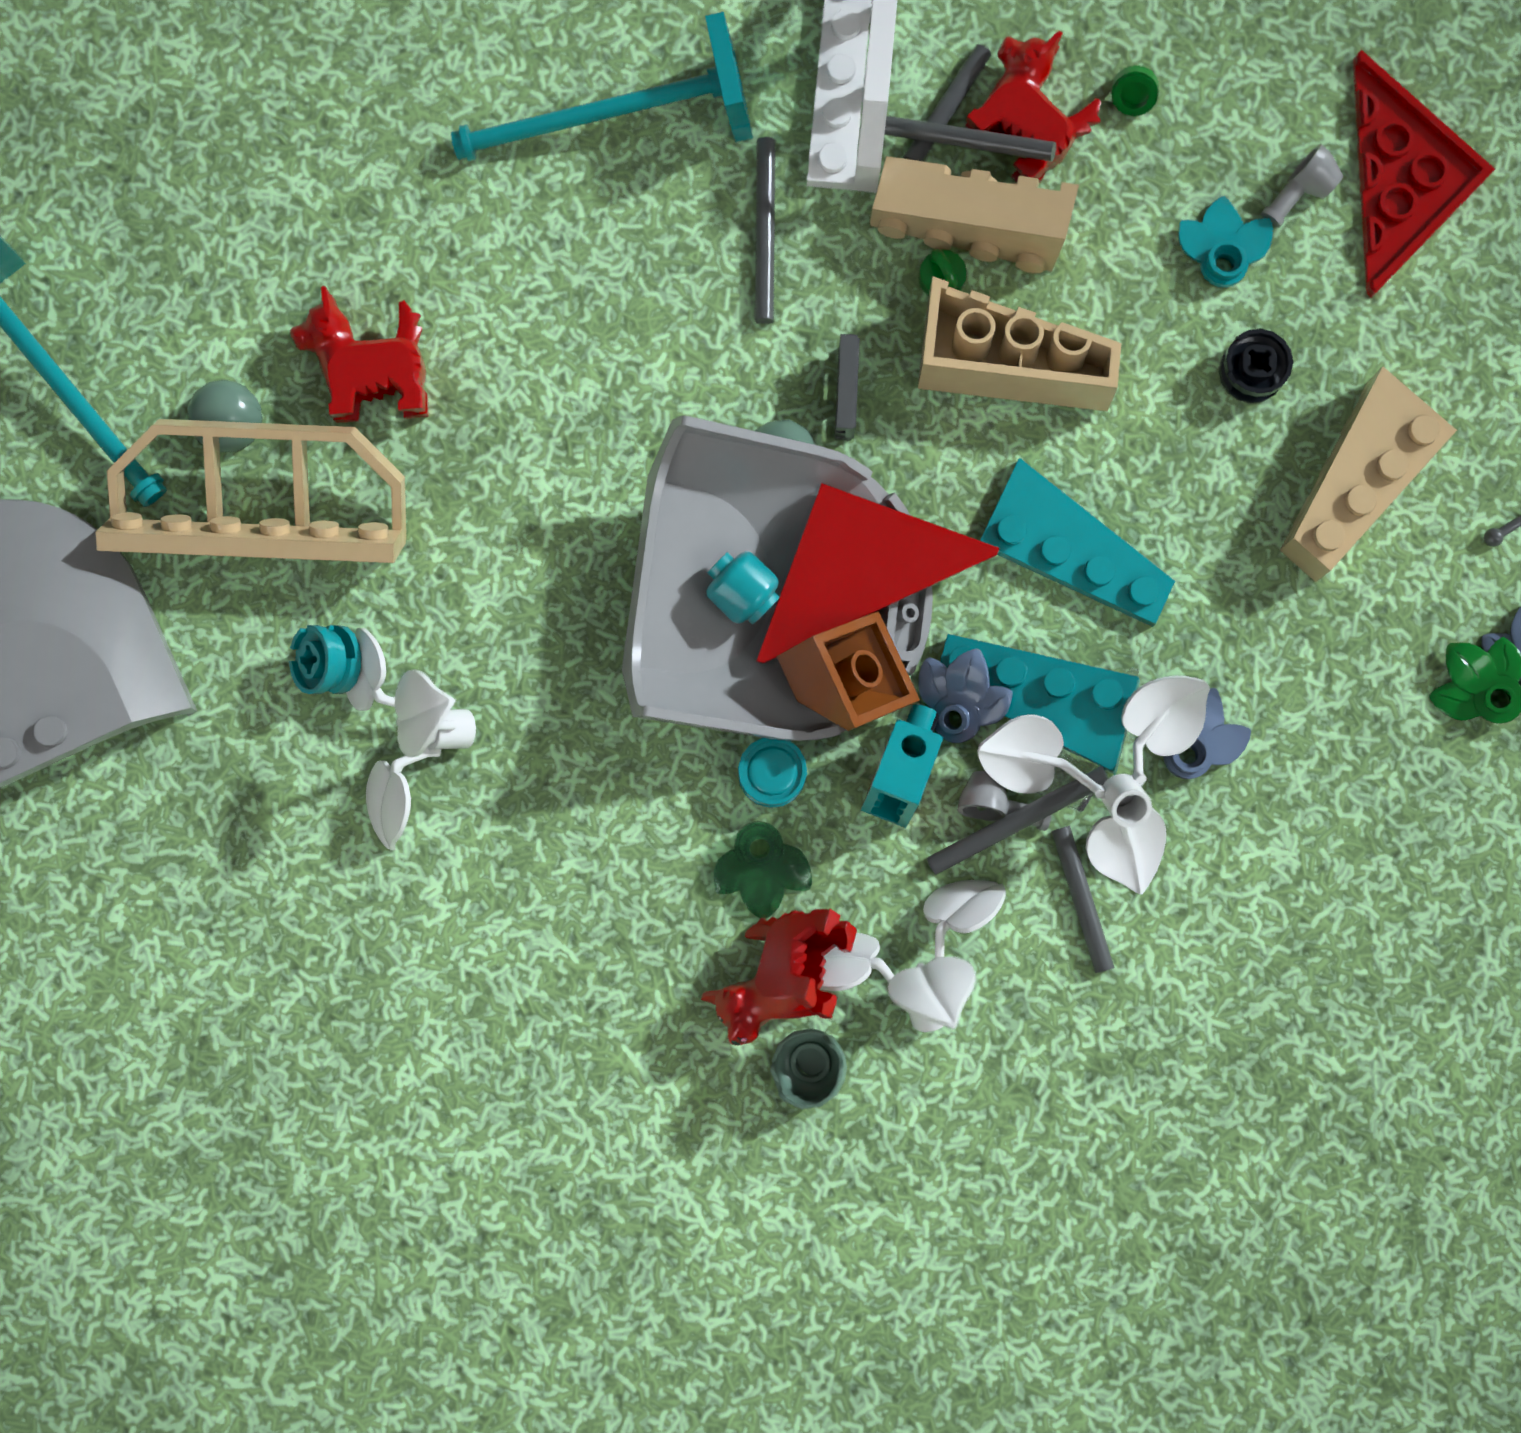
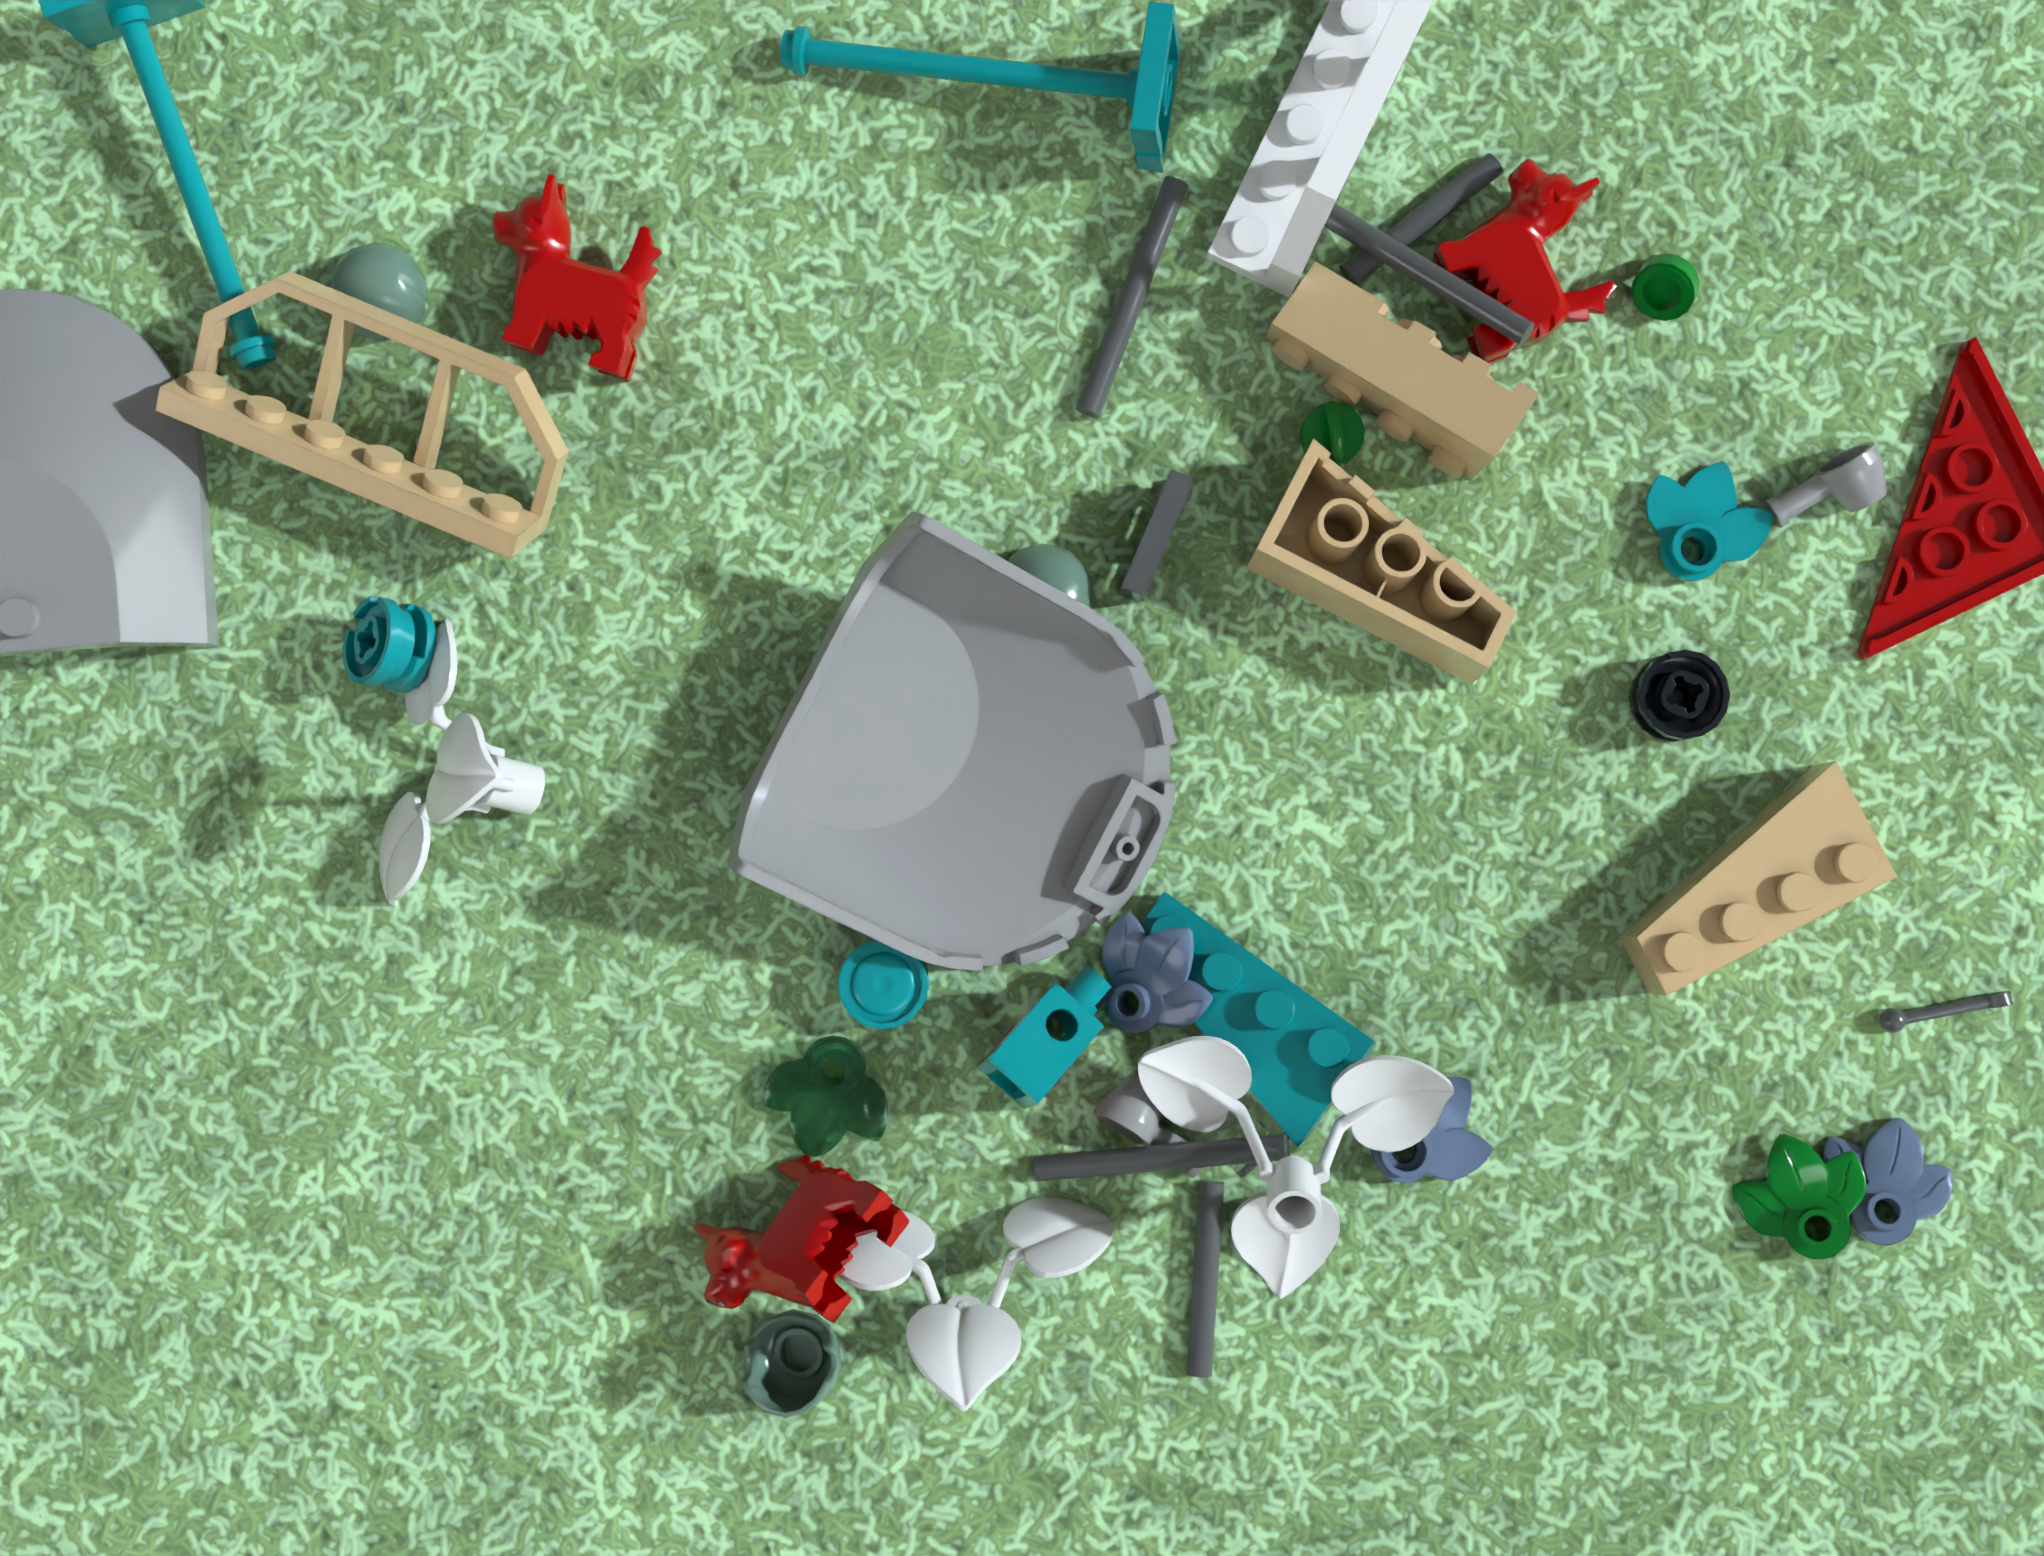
camera: 25 degrees right, 5 degrees up
teal head [706,551,780,625] -> none
red tile [756,483,999,664] -> none
dark orange slope [776,611,920,731] -> none
teal wing [980,457,1175,627] -> none

